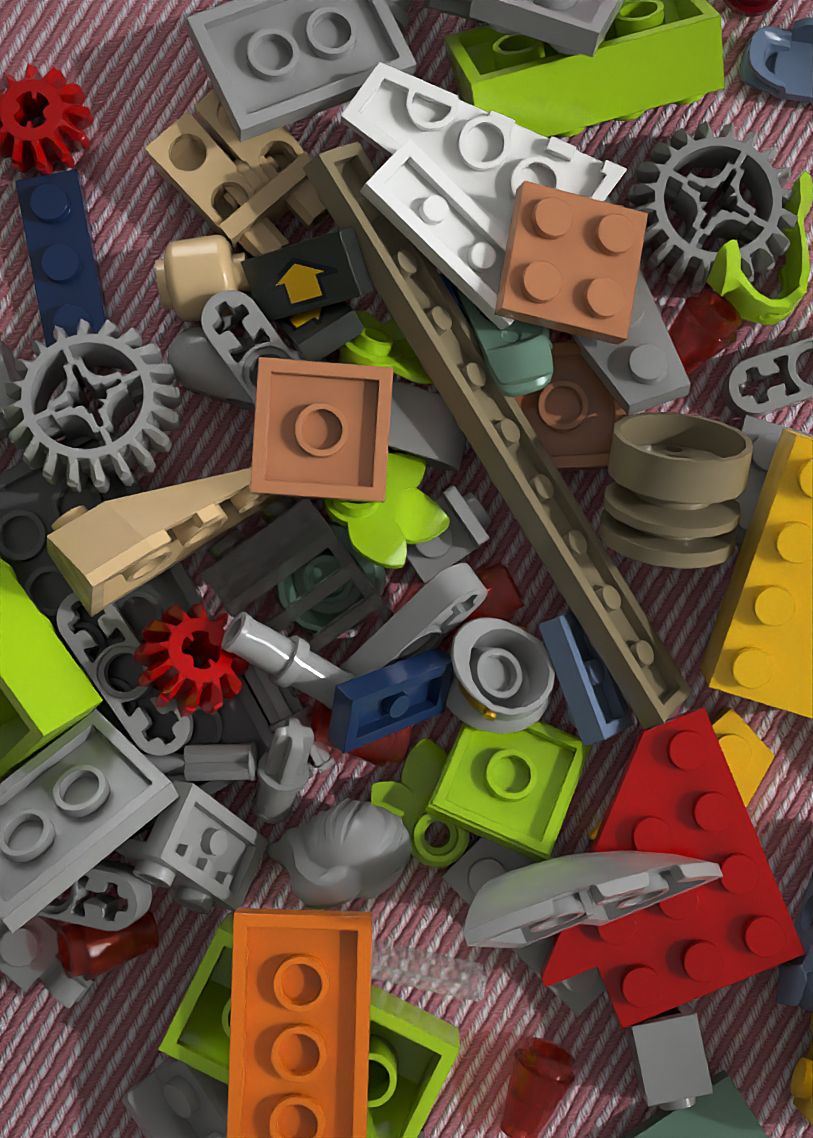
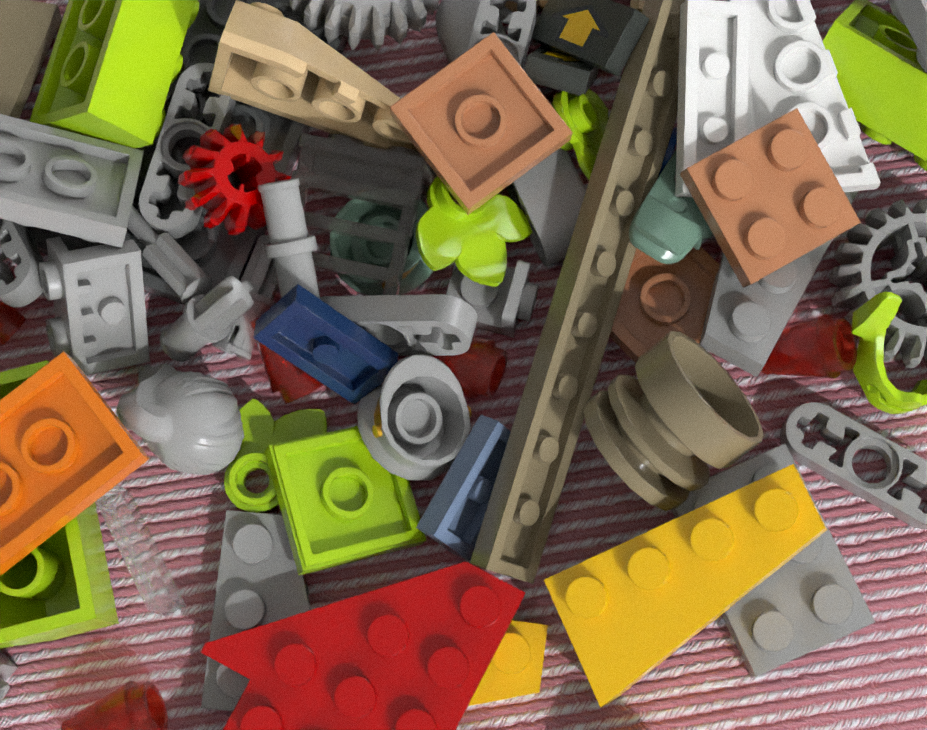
camera: 55 degrees right, 10 degrees down
light grey brick [463,851,723,949] -> none

